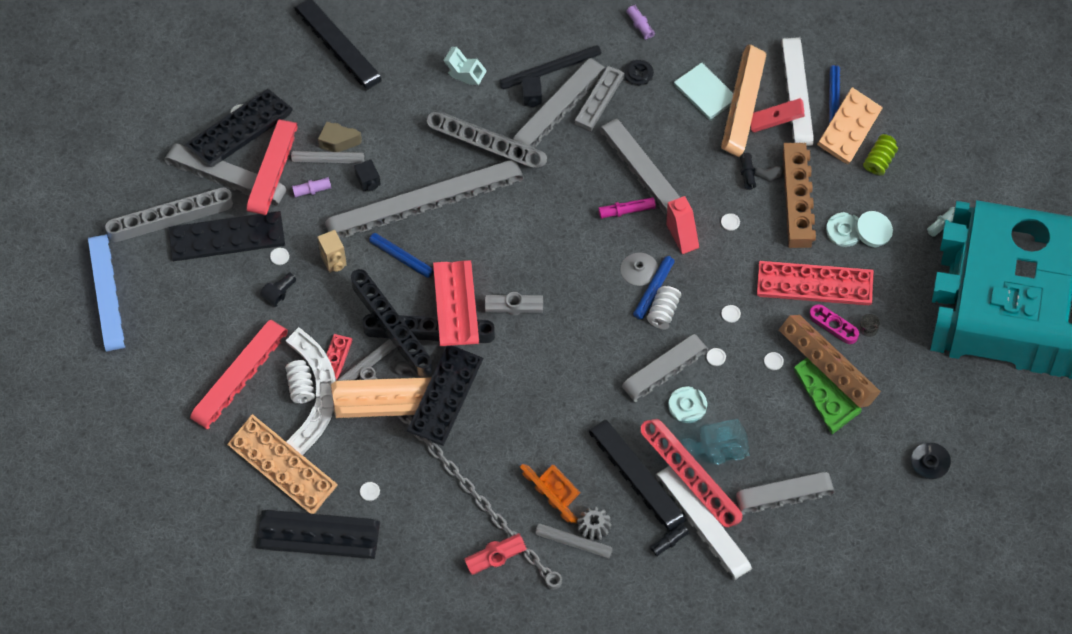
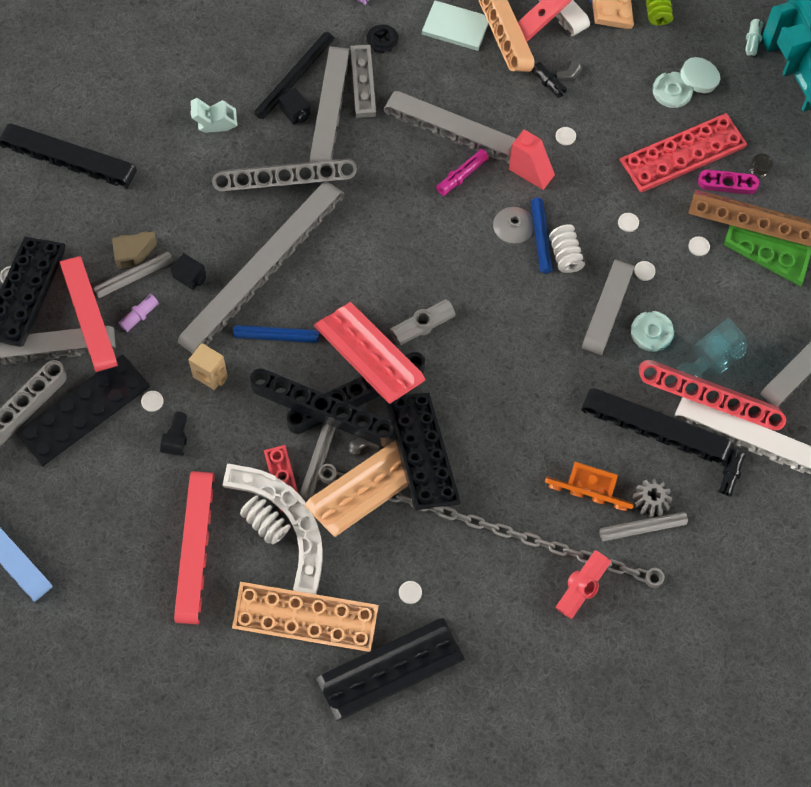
camera: 35 degrees left, 5 degrees up
medium nougat brick [783,143,816,248] -> none

